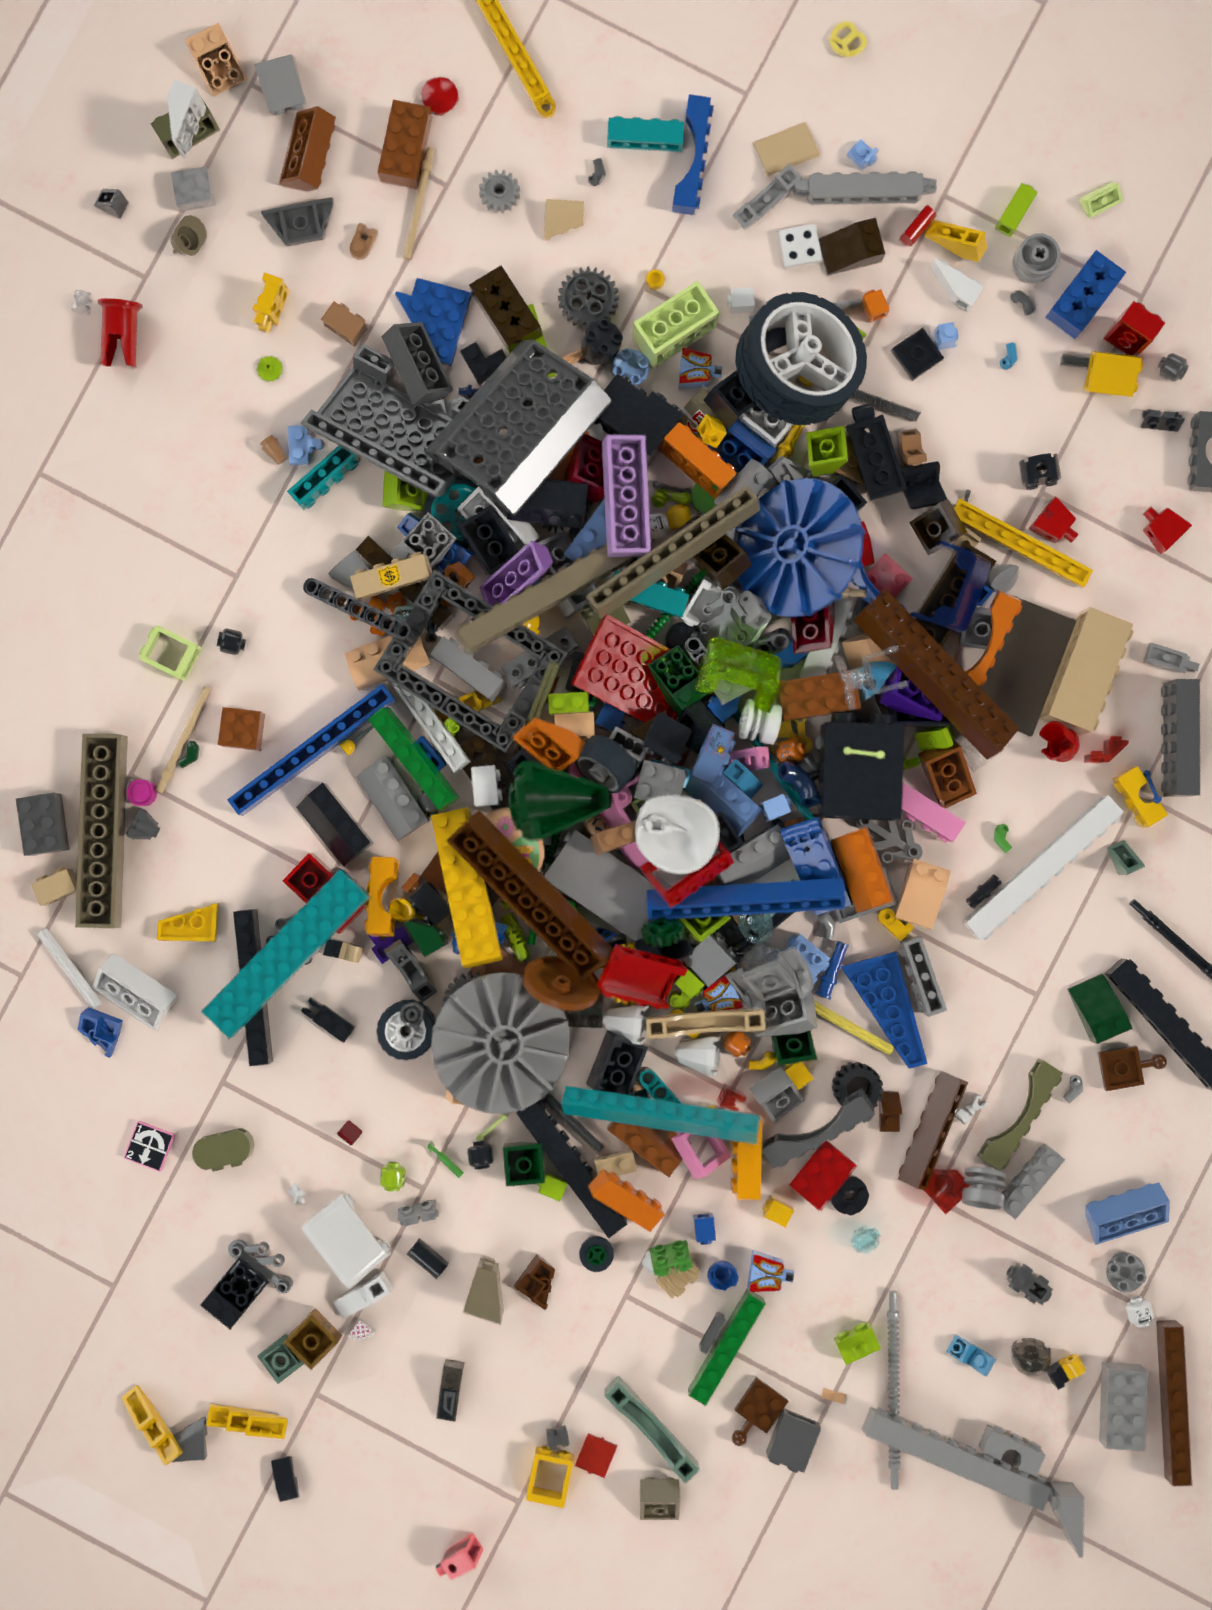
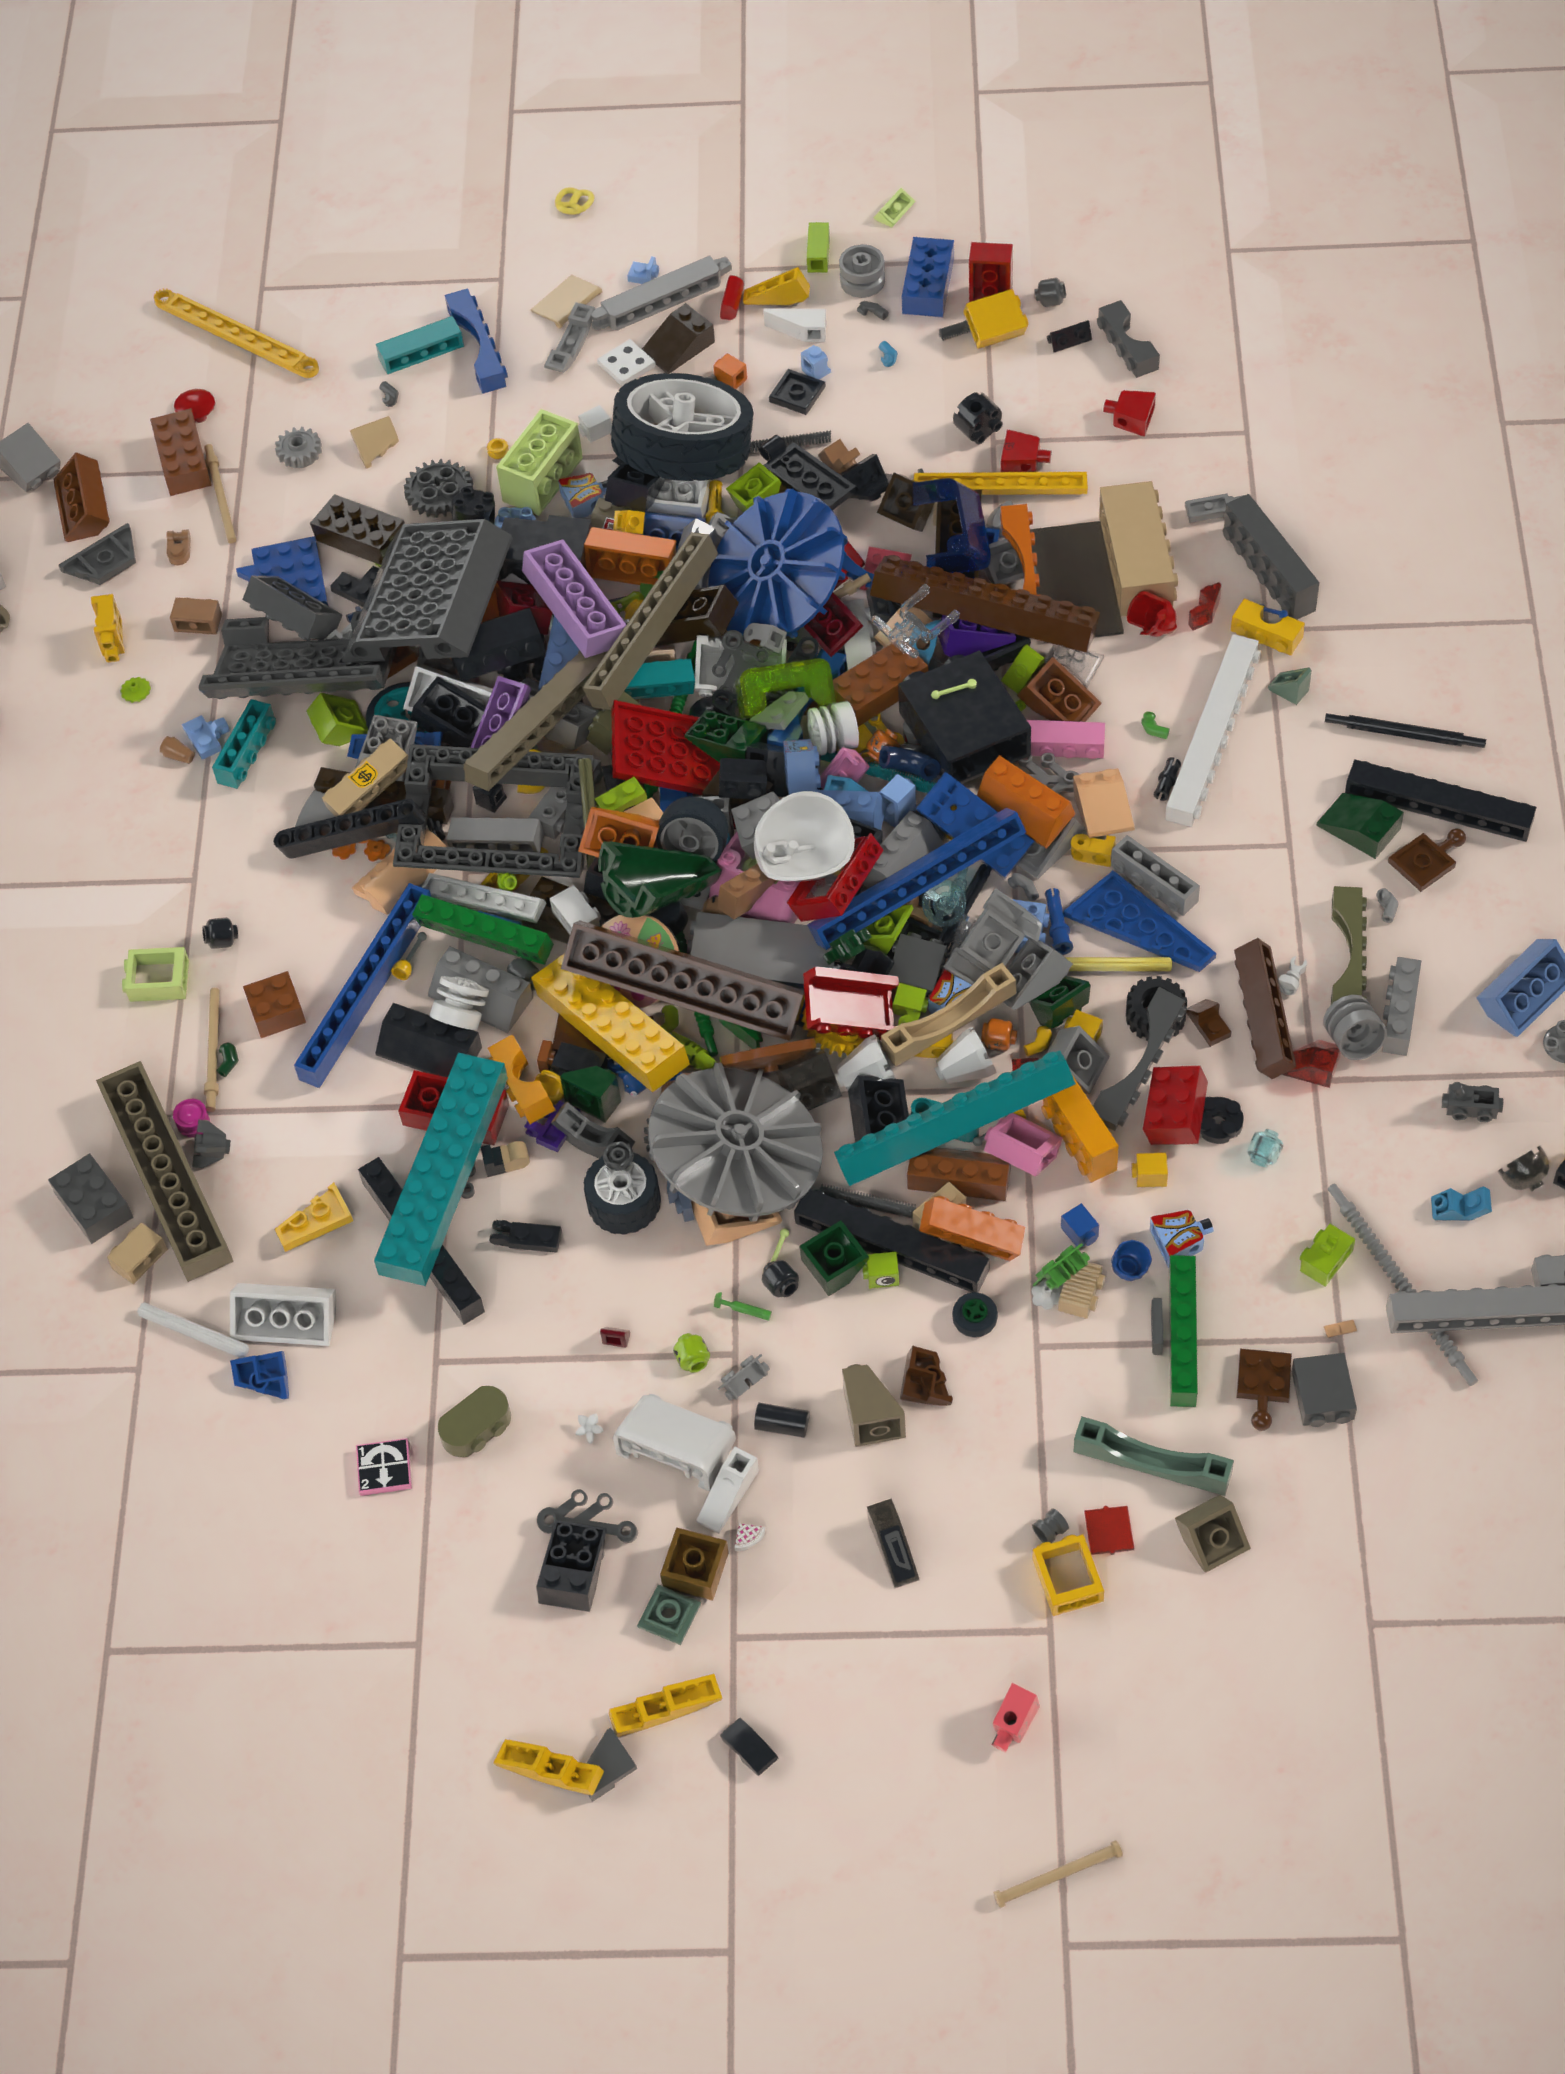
camera: 20 degrees left, 30 degrees down
none -> white wheel [430,976,489,1030]

